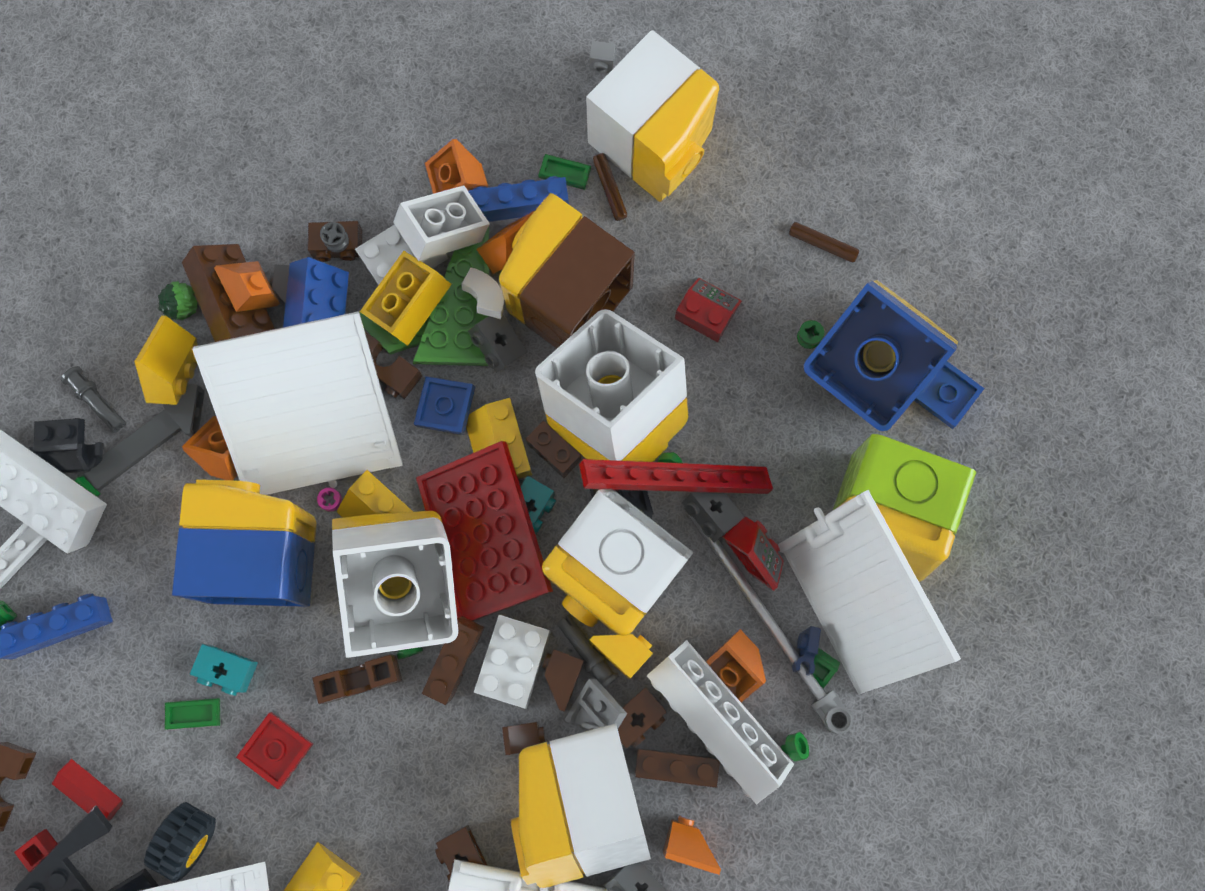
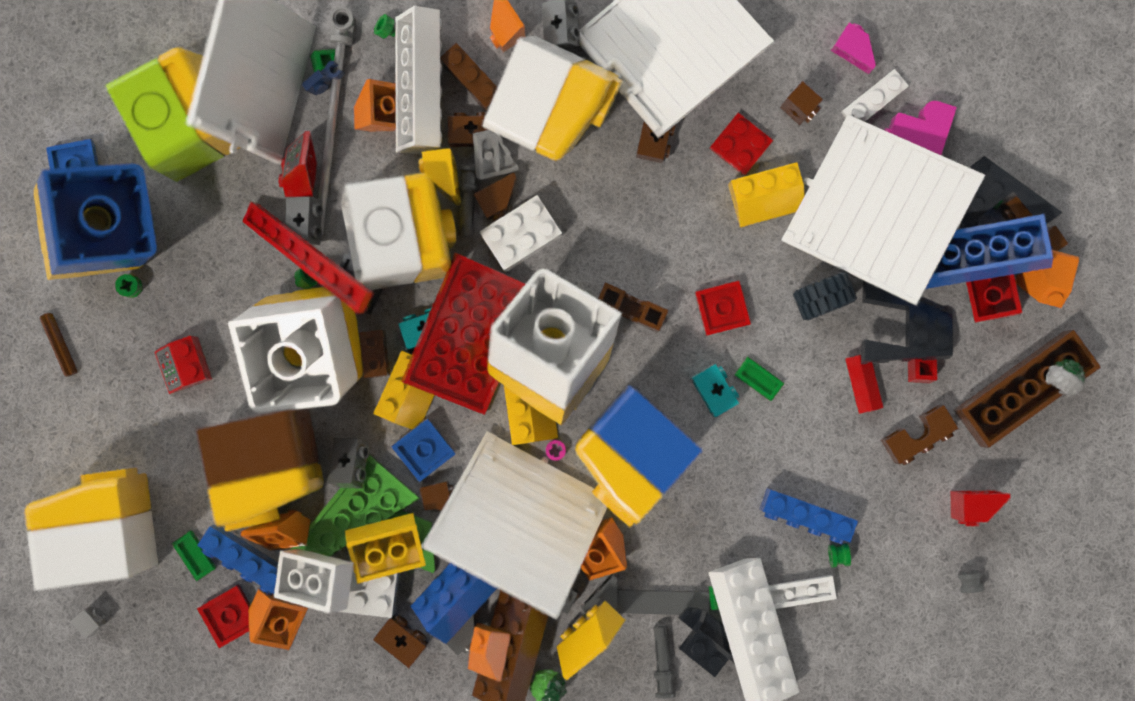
camera: 140 degrees left, 10 degrees up
dark grey wheel [320,222,349,252] -> none
reddish brown arch [422,616,485,705] -> none
white tile [462,268,504,319] -> none
reddish brown slope [502,722,546,755] -> none
reddish brown axle [593,153,627,221] -> none
none -> red plate [197,585,251,648]

